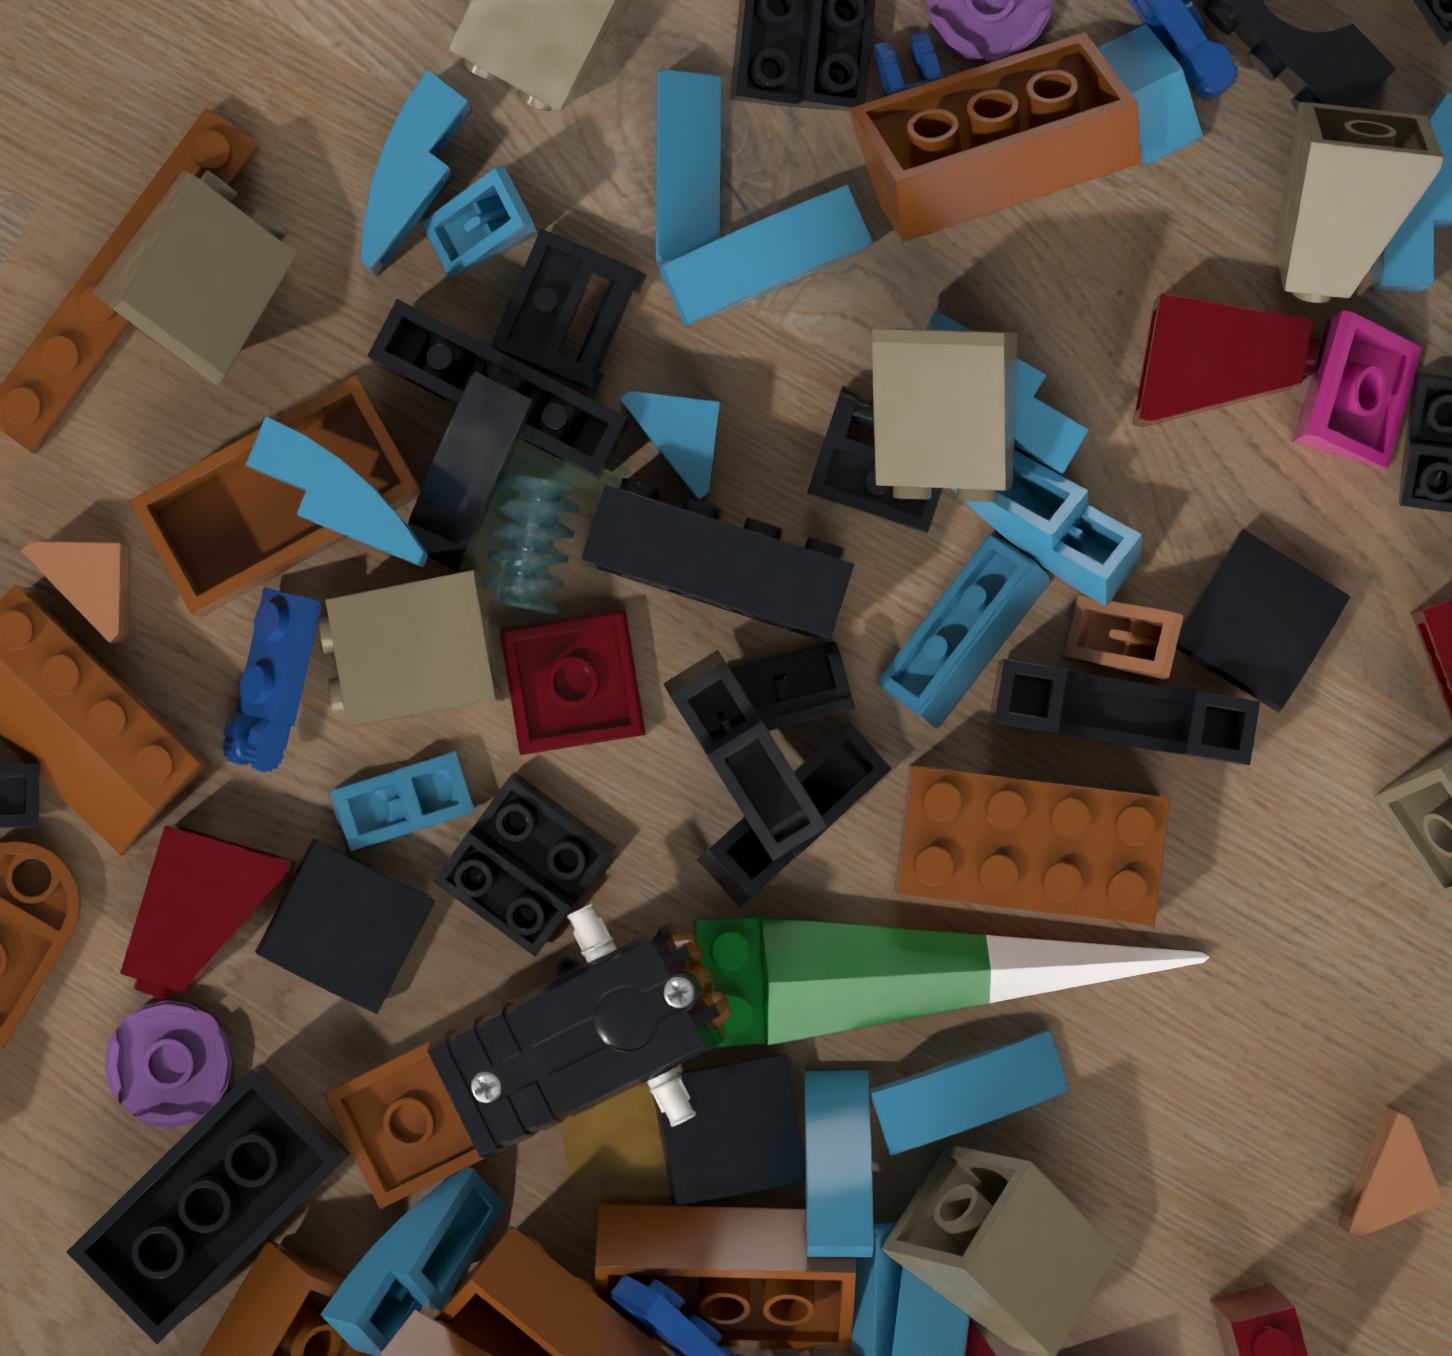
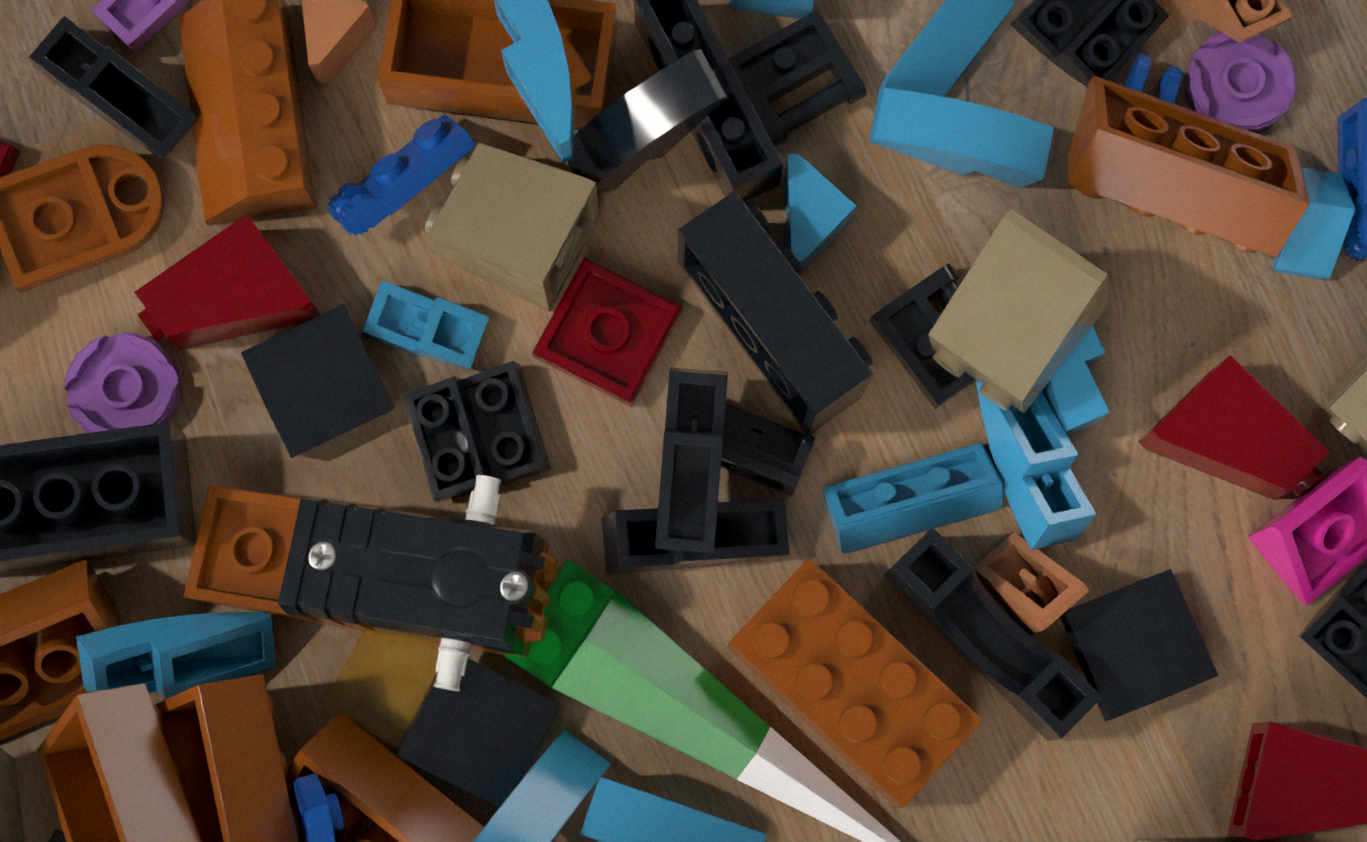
camera: 35 degrees right, 10 degrees down
clear light blue piece [482,474,580,614] -> none

